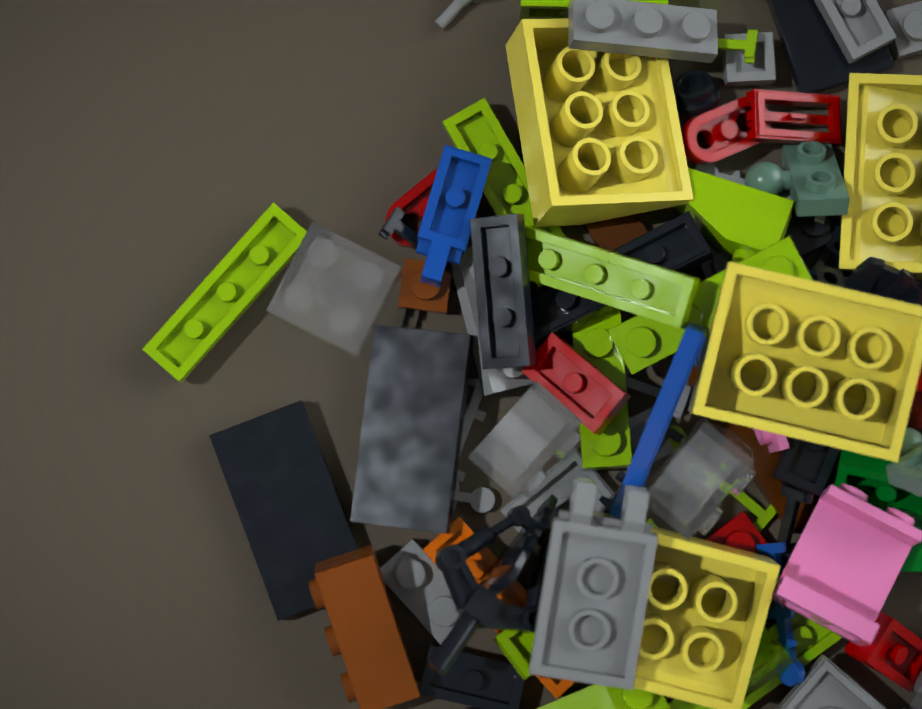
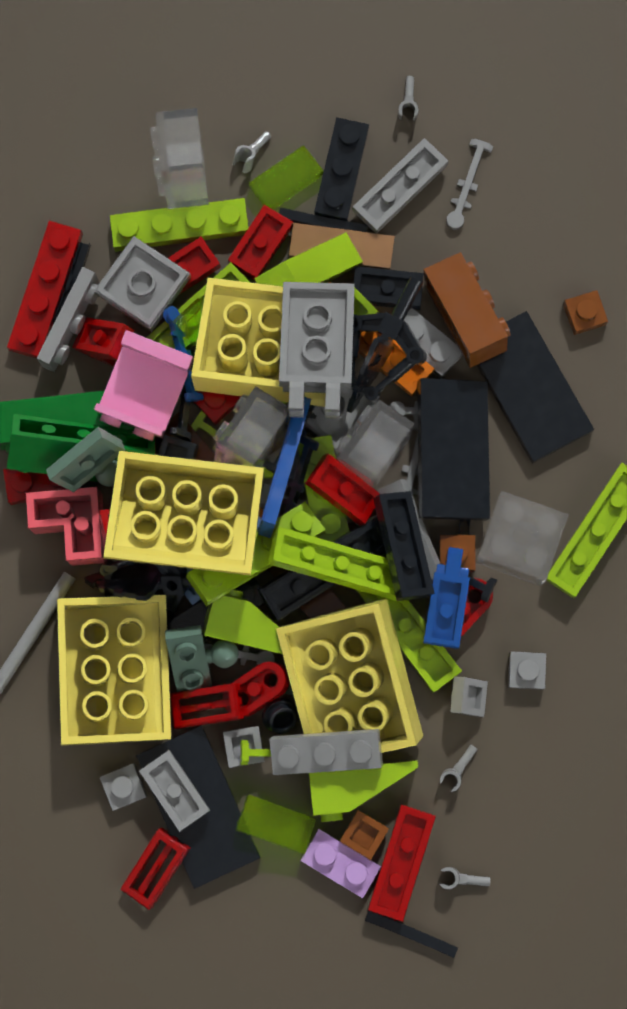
camera: 175 degrees right, 5 degrees down
none -> black piece [279,435,319,517]
none -> light grey plate [450,676,488,717]
none -> light grey plate [508,651,546,690]
none -> dark orange plate [563,290,608,335]

